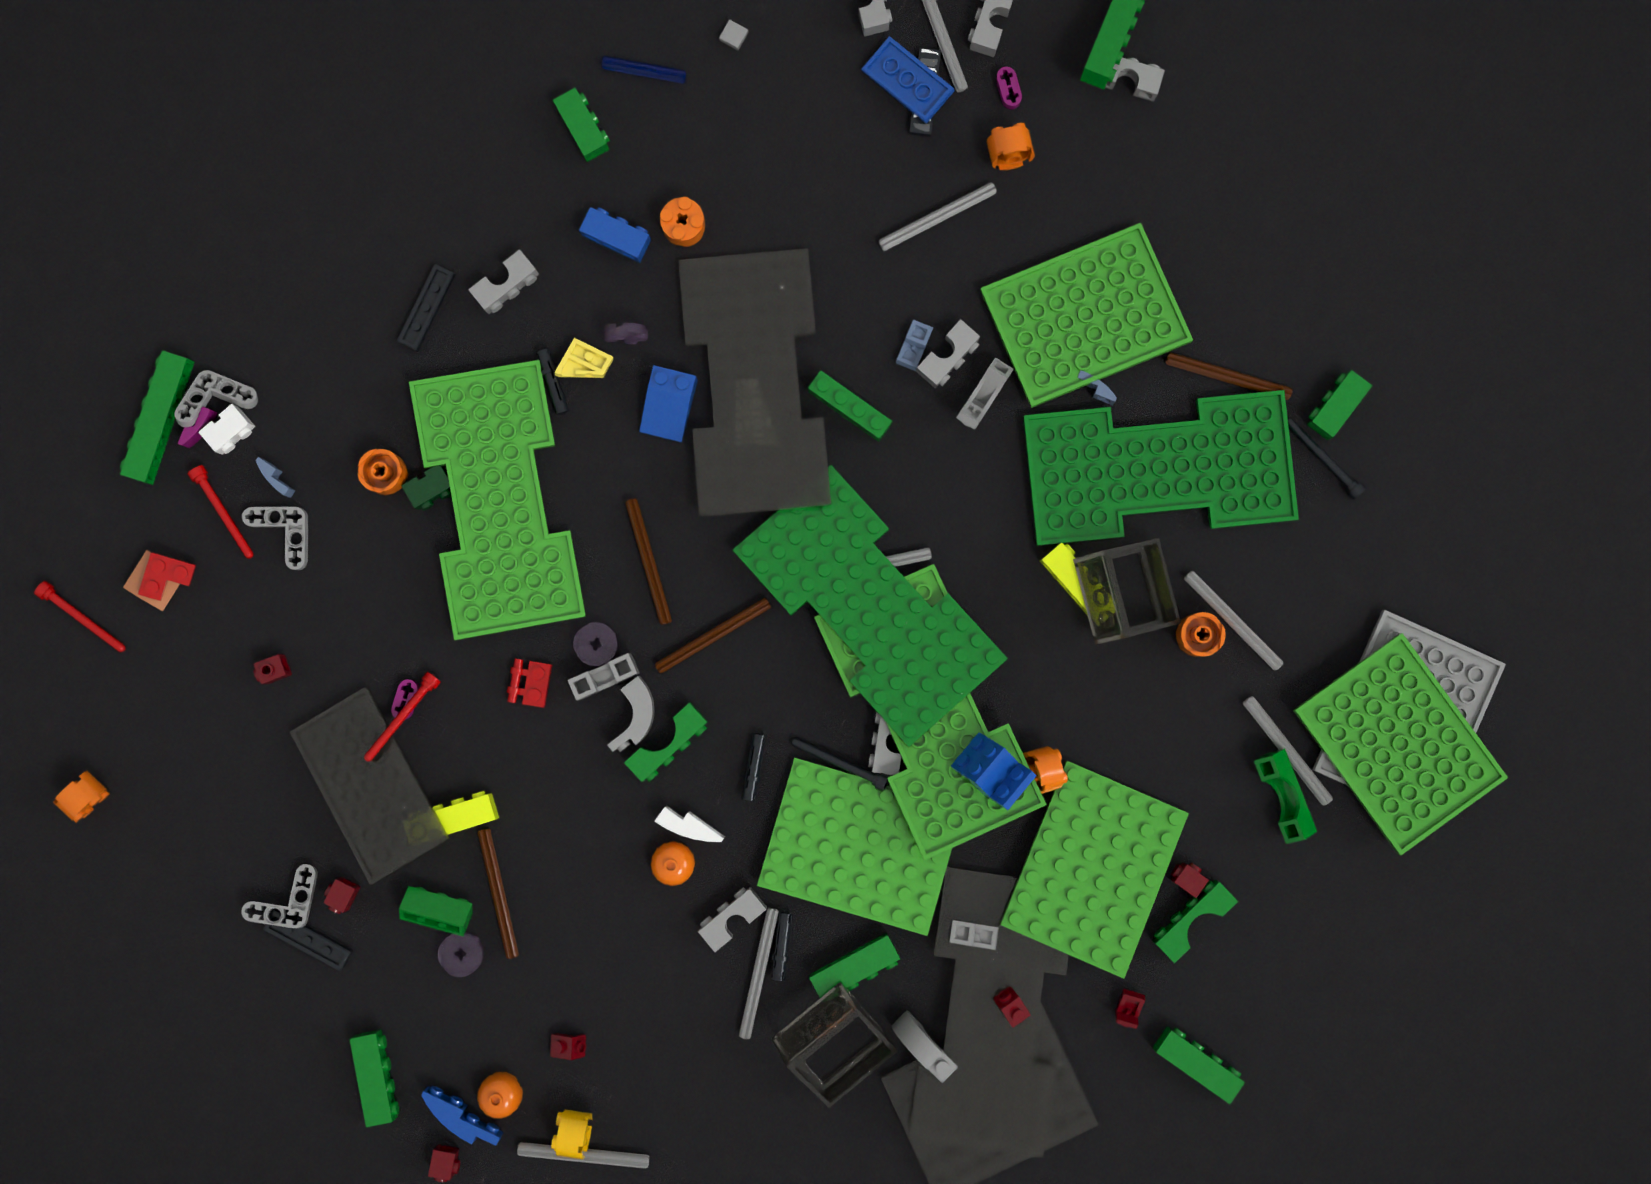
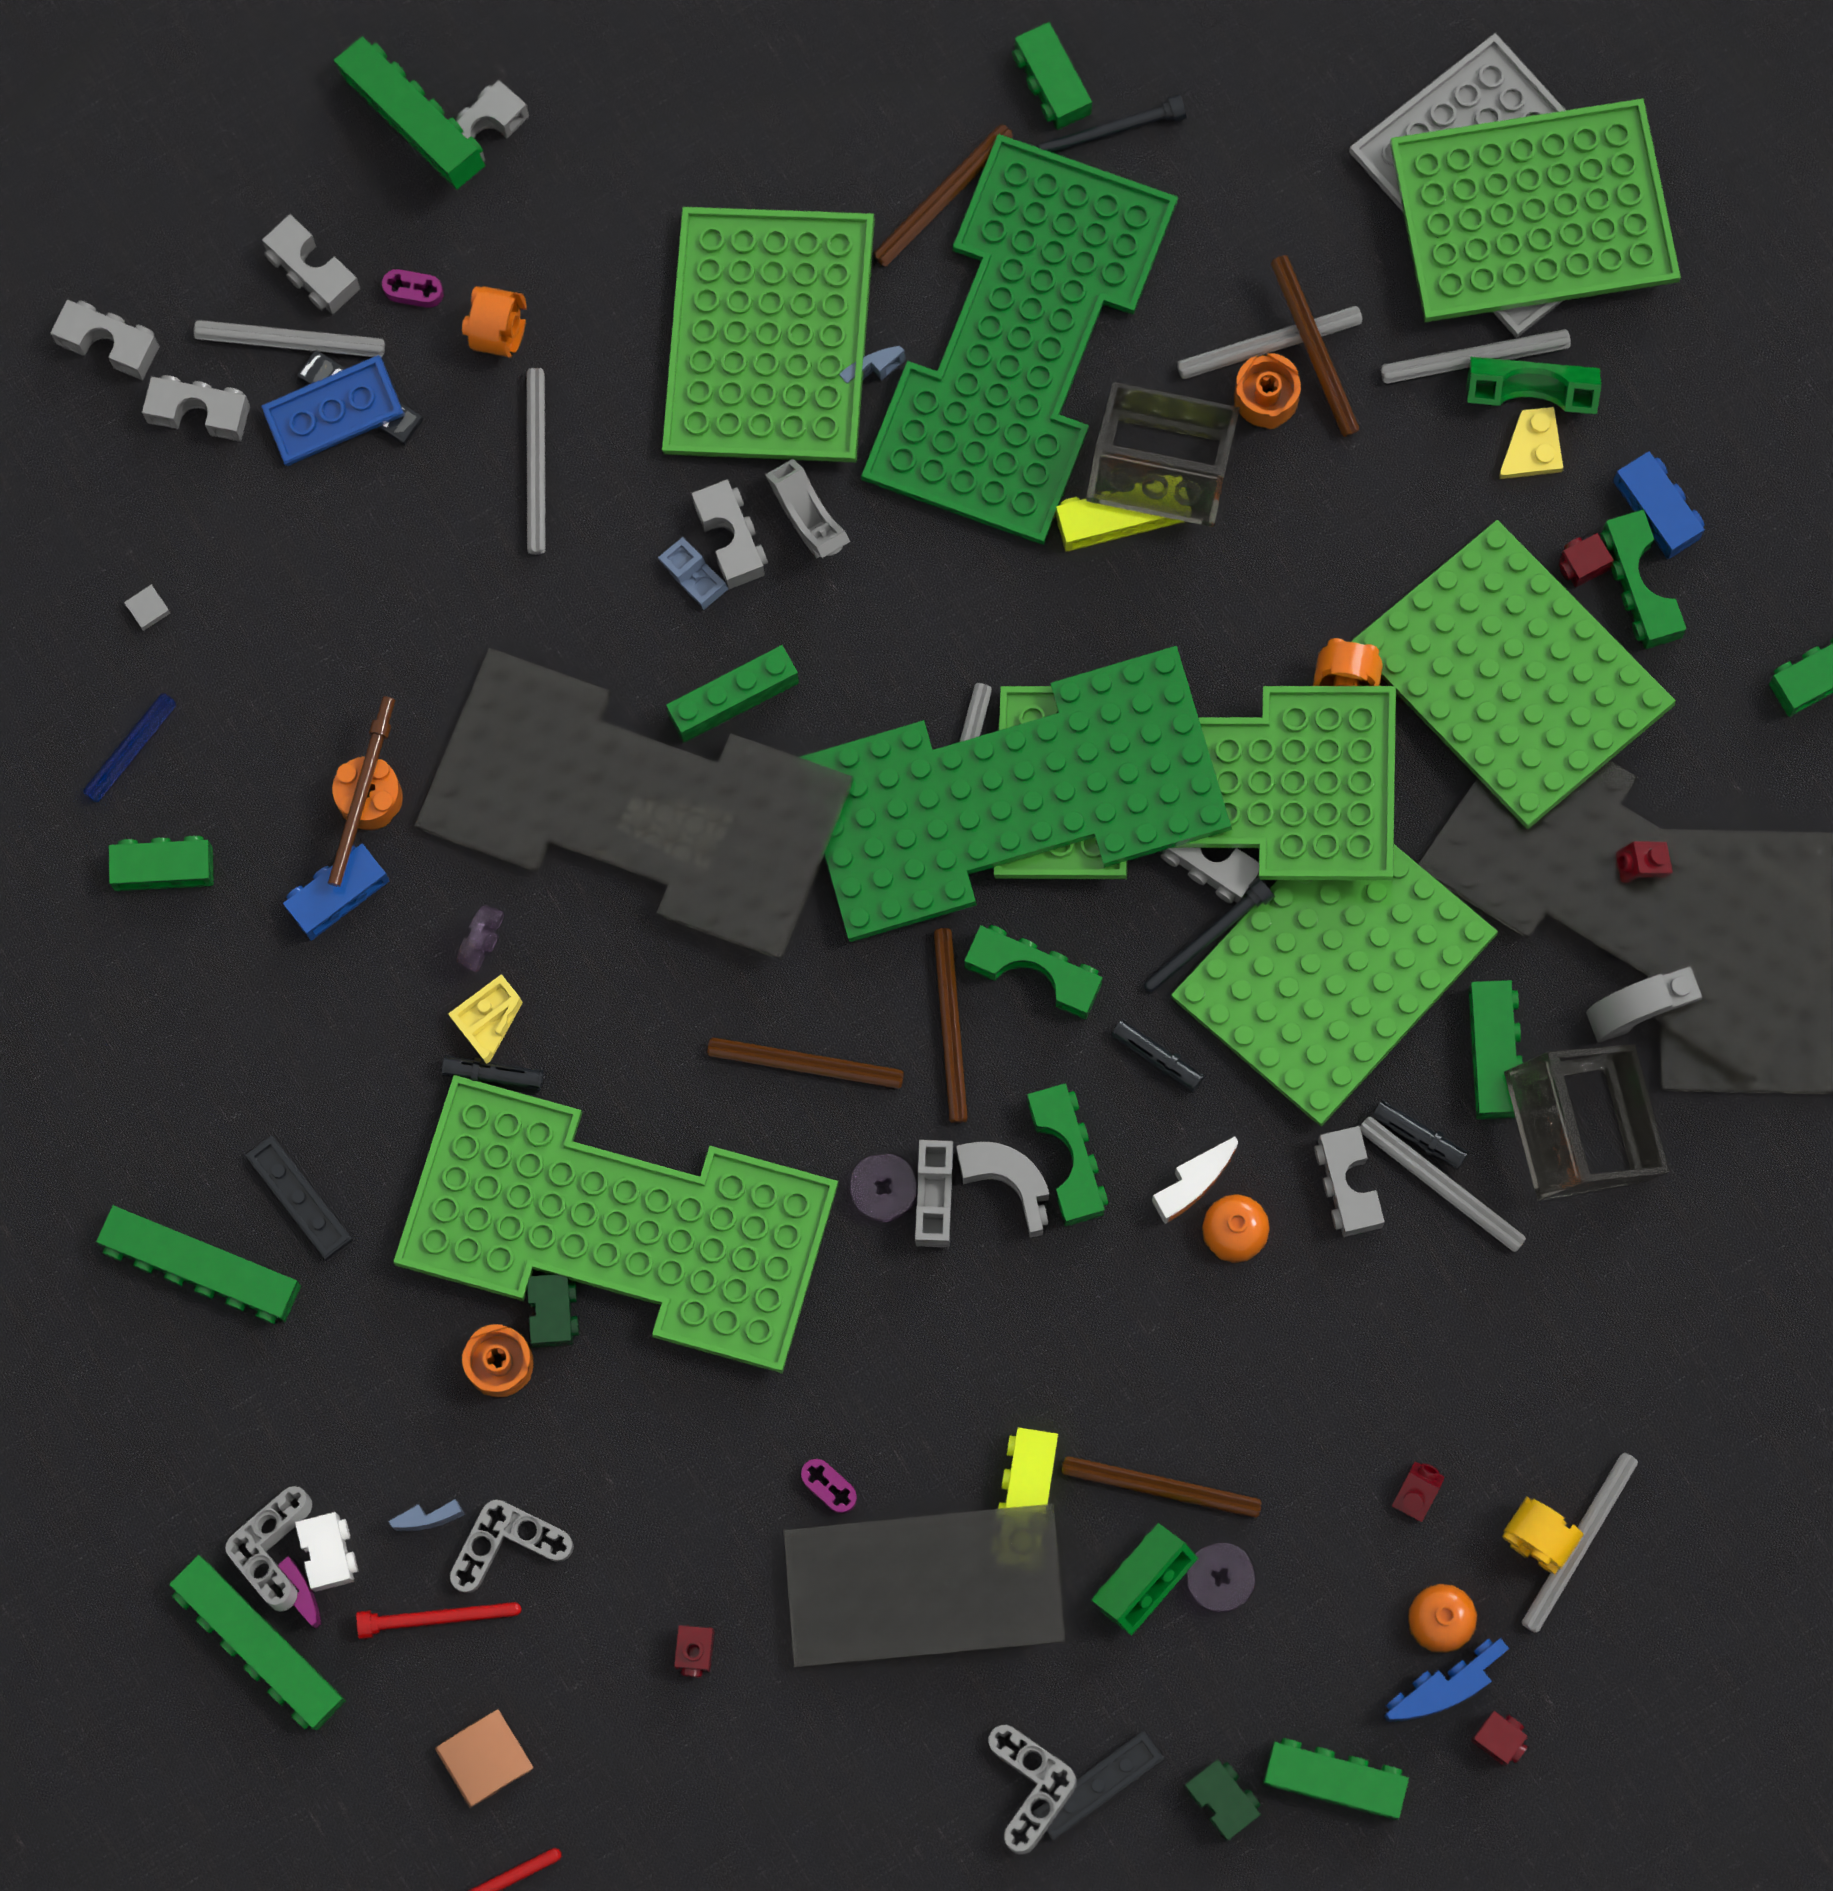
camera: 65 degrees left, 10 degrees down
red plate [138,552,196,601] -> none
dark red brick [324,877,361,914] -> none
red piece [364,672,441,762] -> none
light grey arch [468,249,539,314] -> none
red plate [507,659,552,708] -> none
blue slope [639,365,698,443] -> none
light grey slope [950,920,999,950] -> none
blue bracket [951,732,1037,810] -> none
dark red bracket [1115,989,1145,1029] -> none
none -> green brick [96,1205,301,1324]
none -> reddish brown bar [328,696,396,887]
none -> green arch [964,925,1103,1020]
none -> dark green brick [1184,1759,1261,1842]
none -> reddish brown axle [1271,255,1359,437]
none -> light yellow wing [1499,407,1563,479]
none -> blue brick [1613,451,1705,559]

